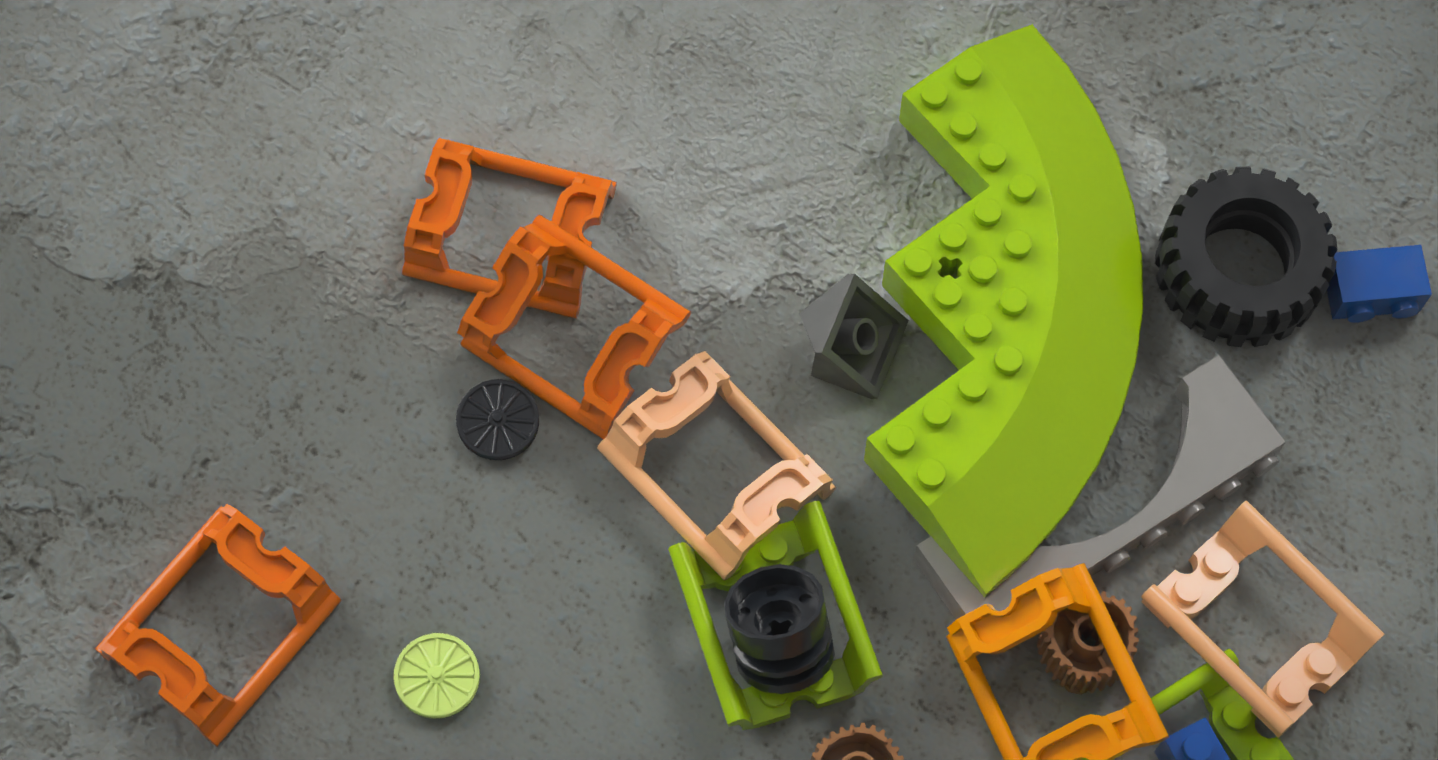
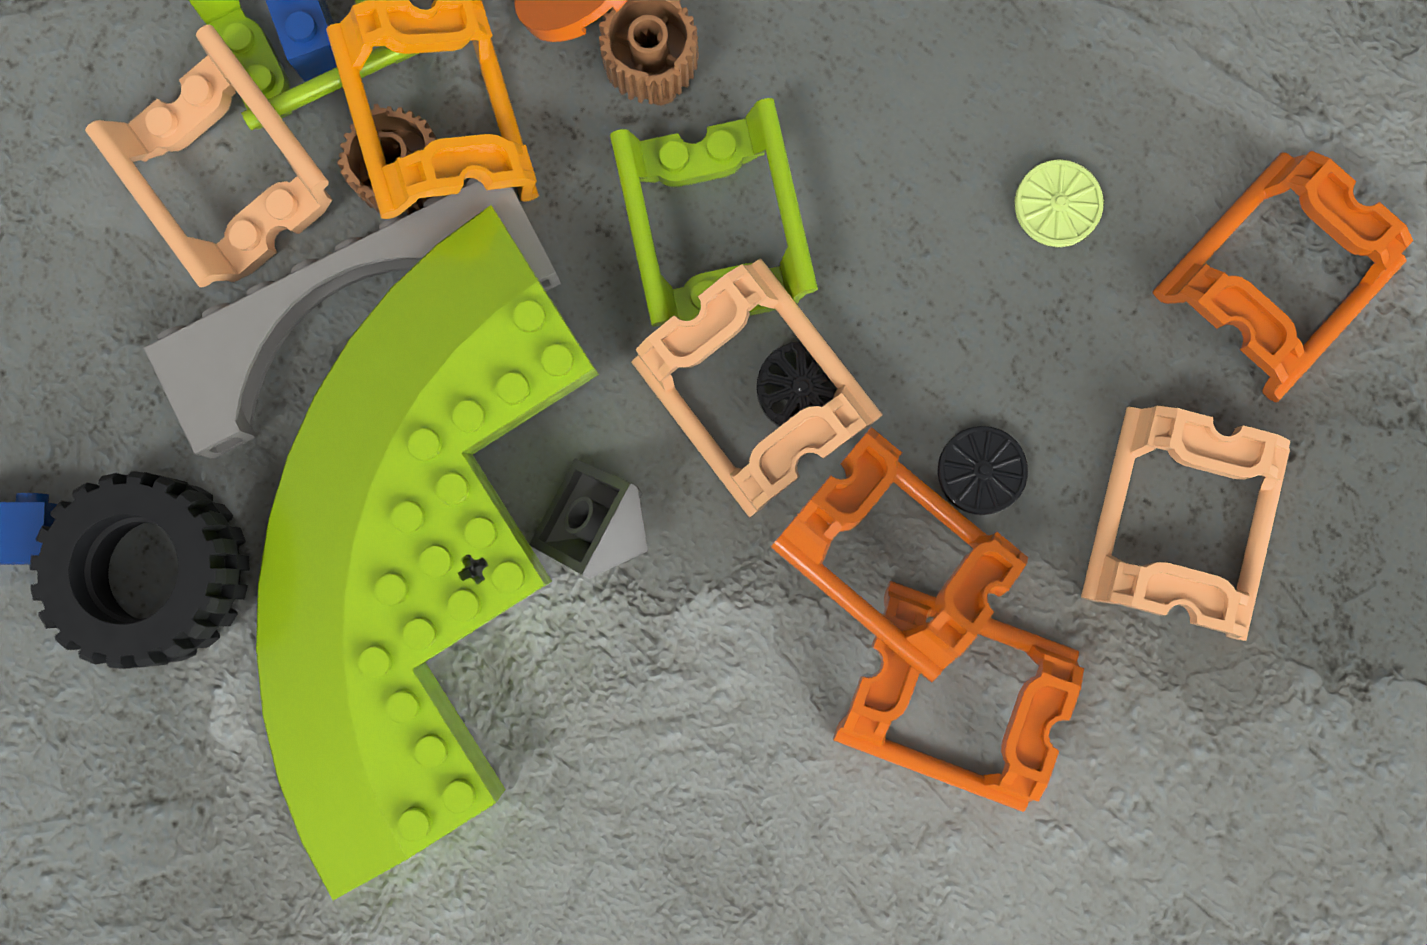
camera: 170 degrees left, 15 degrees up
black wheel [724,564,835,694] -> none
none -> black wheel [756,341,837,427]
none -> light nougat piece [1081,406,1290,641]

